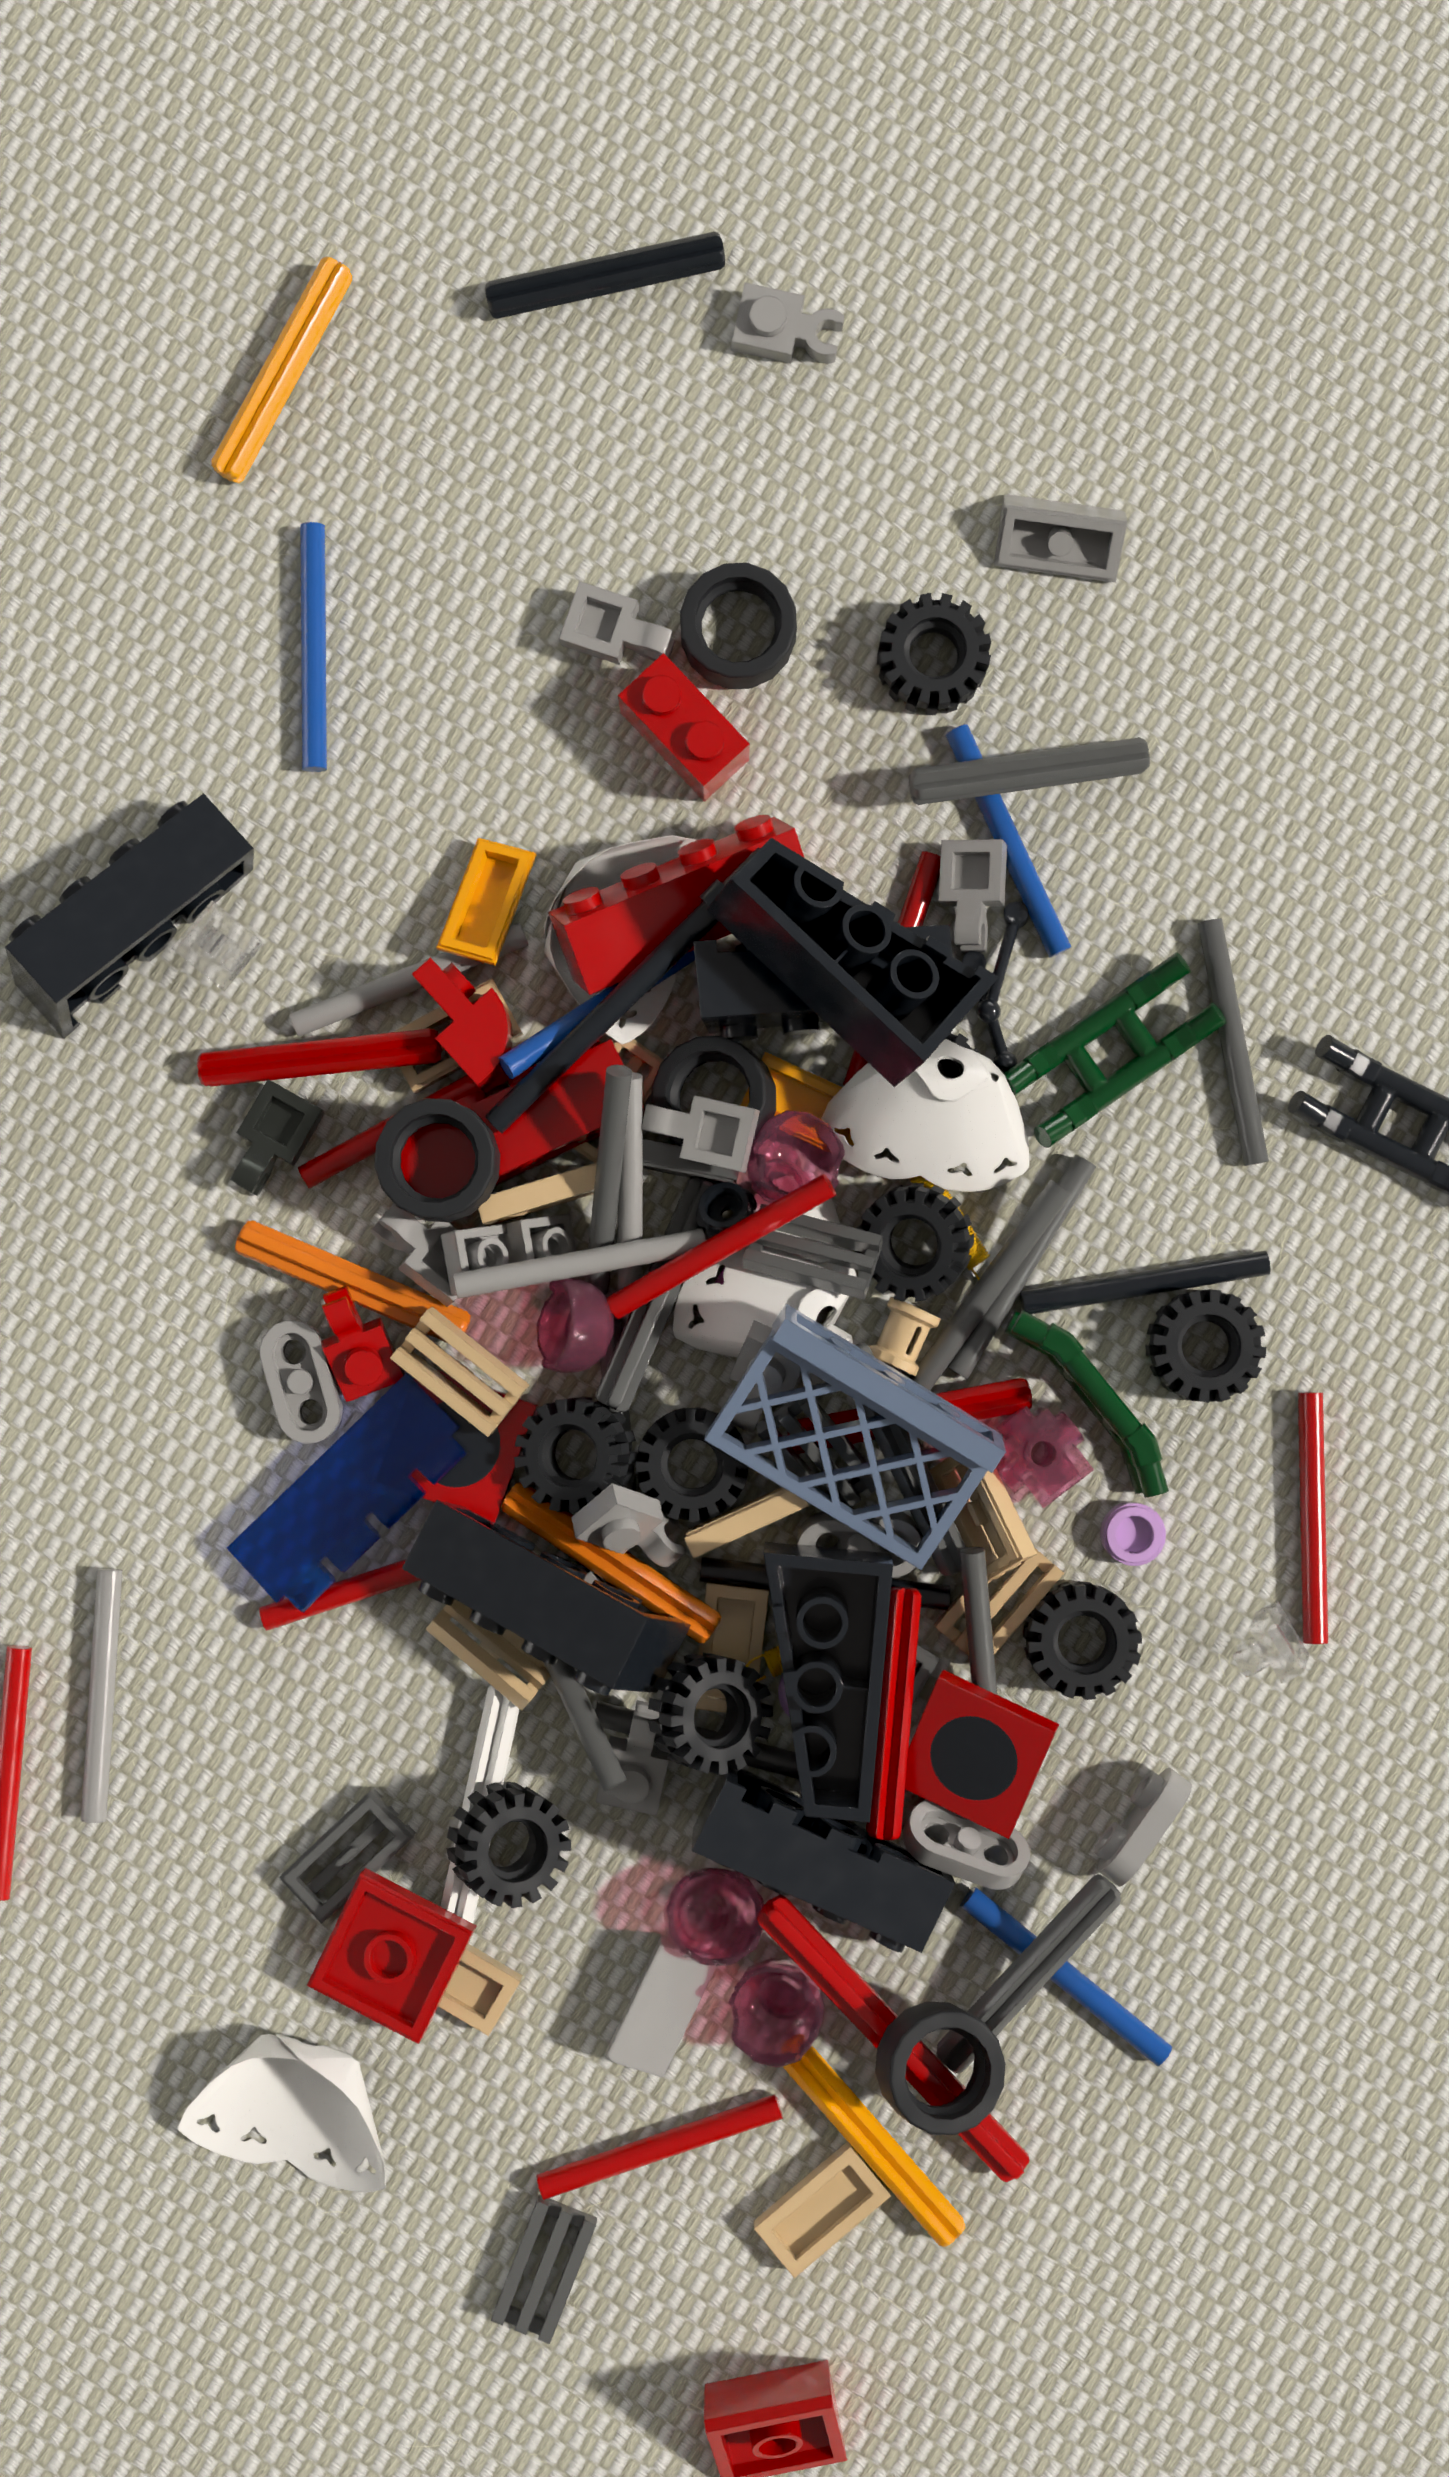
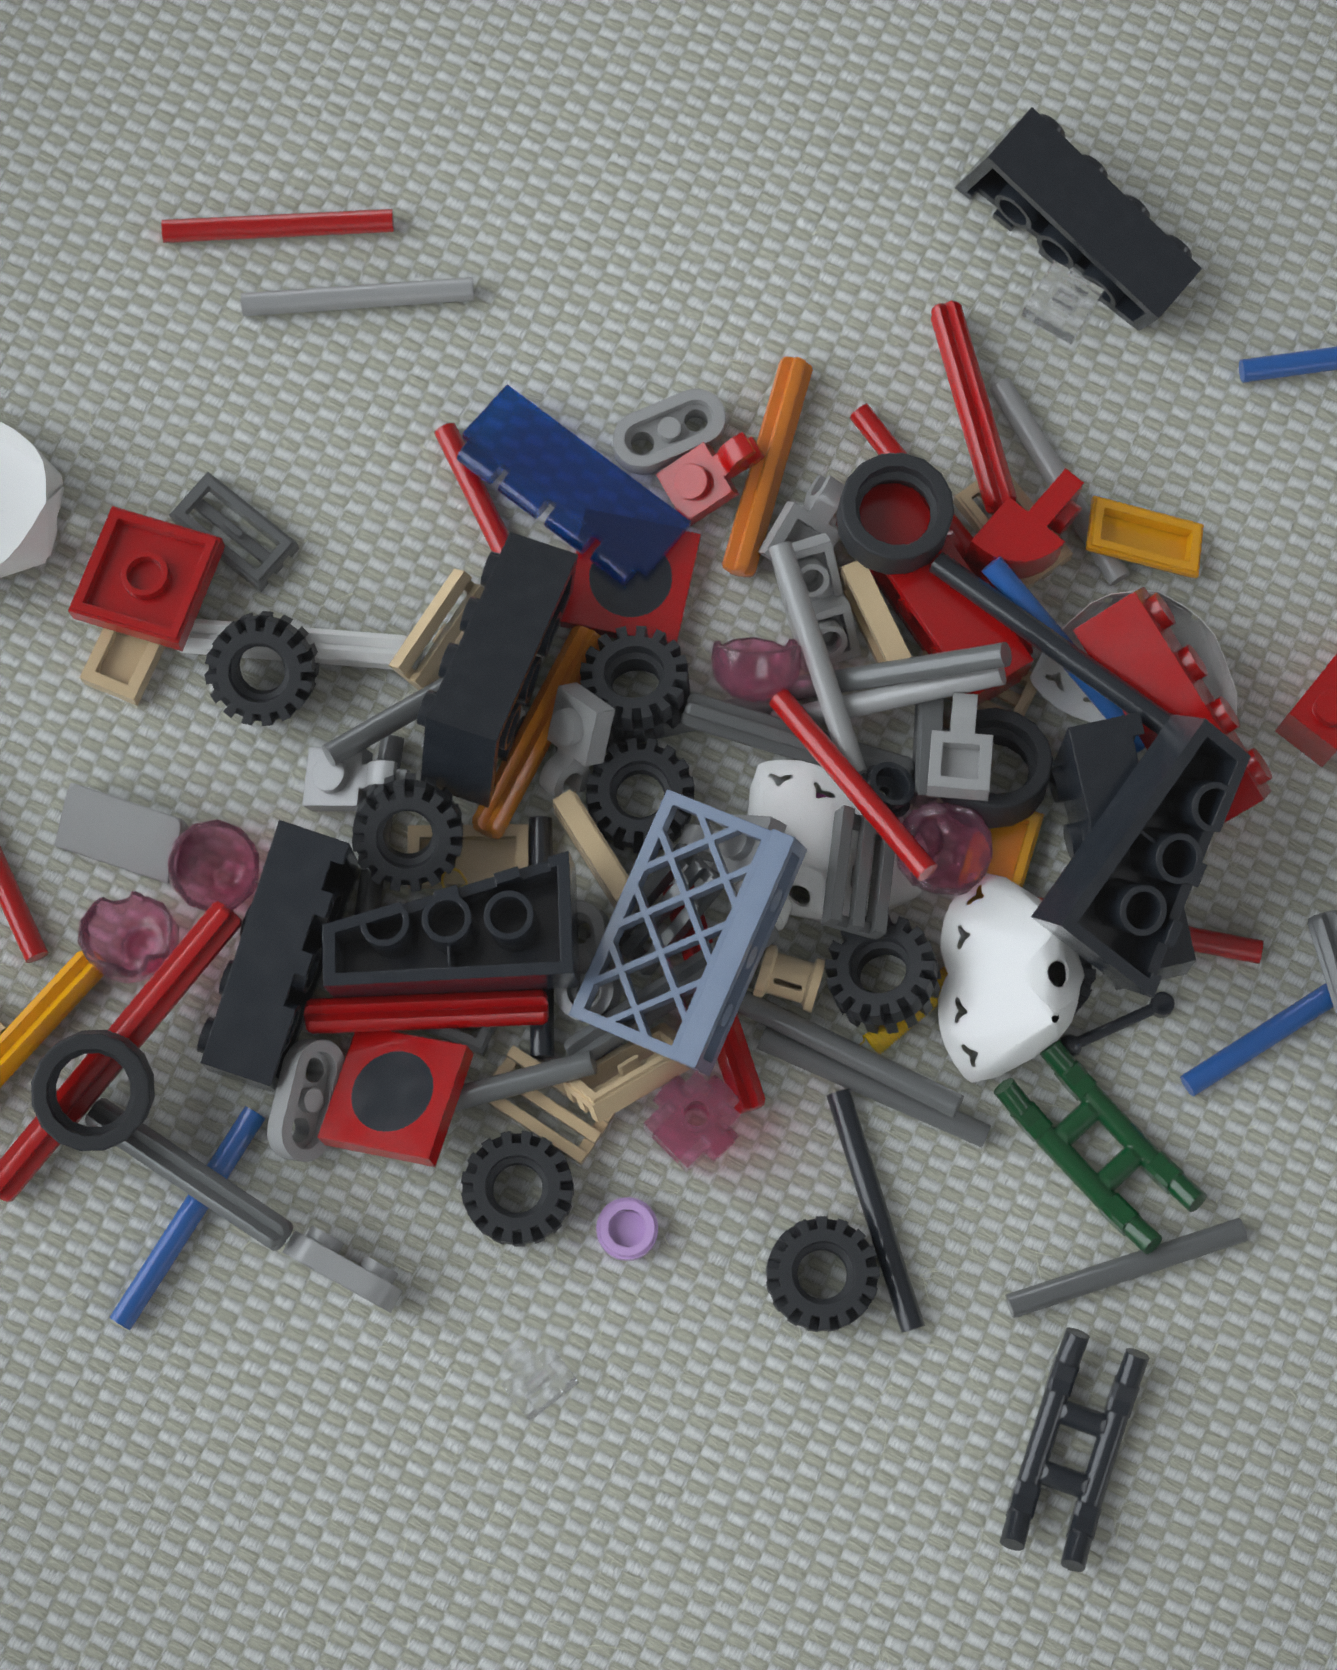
camera: 80 degrees right, 10 degrees down
pearl dark grey plate [230,1079,325,1196] -> none
tan tile [390,1307,530,1437] -> none
light grey plate [938,839,1007,952] -> none
black hinge [976,901,1028,1023] -> none
dark green piece [1004,1310,1169,1498] -> none
red bar [1298,1392,1328,1644] -> none

